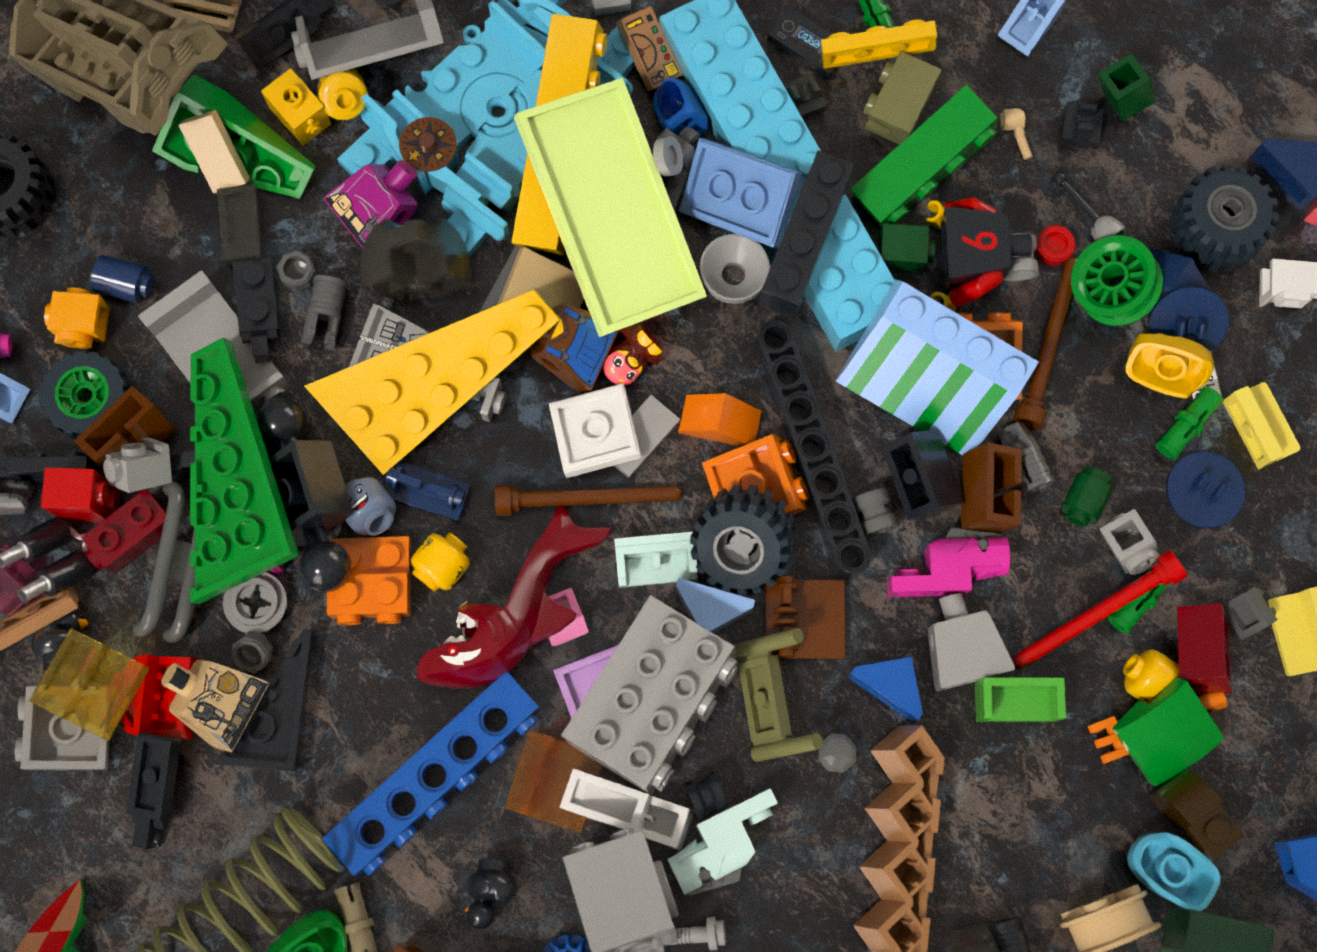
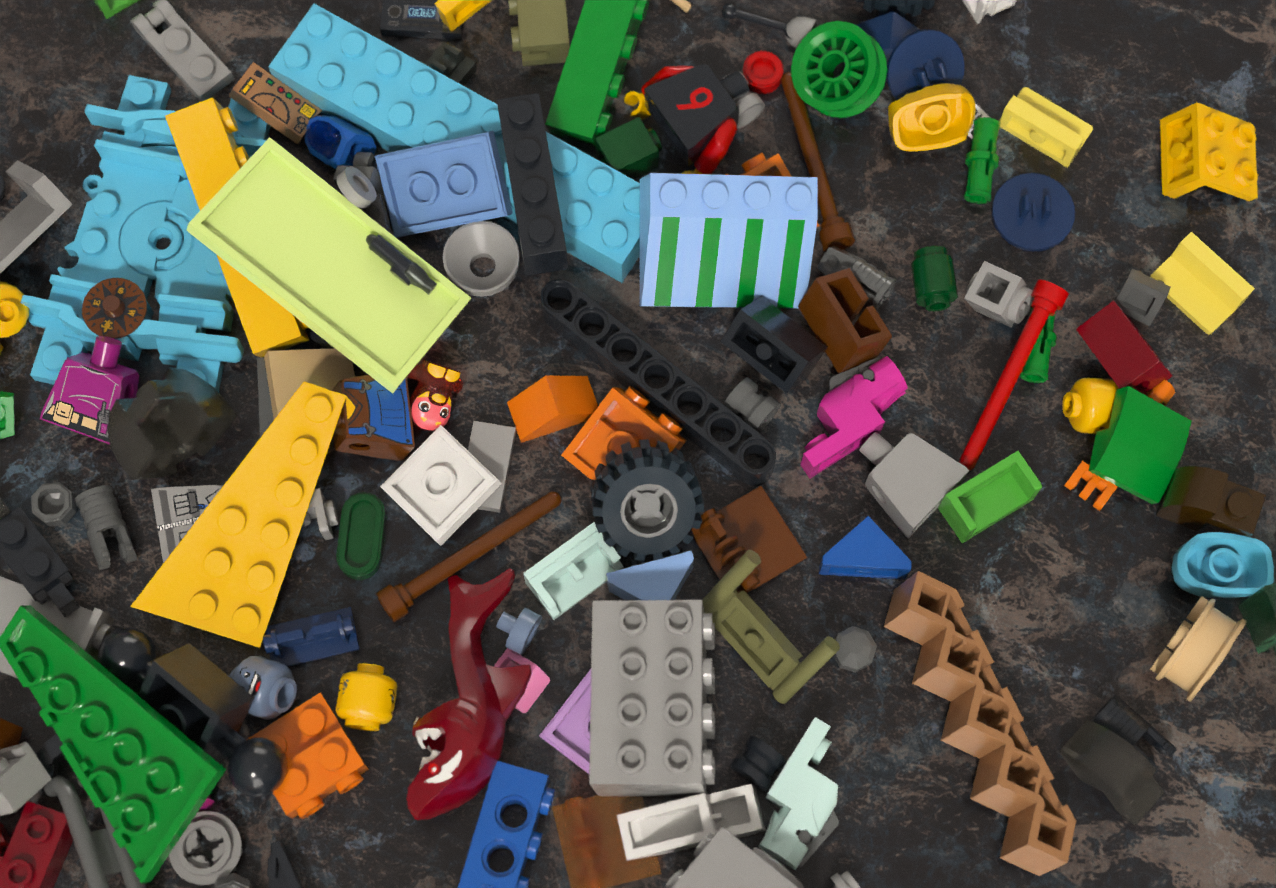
camera: 30 degrees left, 5 degrees down
none -> dark green tile [336,492,386,580]
none -> piece [366,234,437,295]
none -> sand blue tile [496,608,542,655]

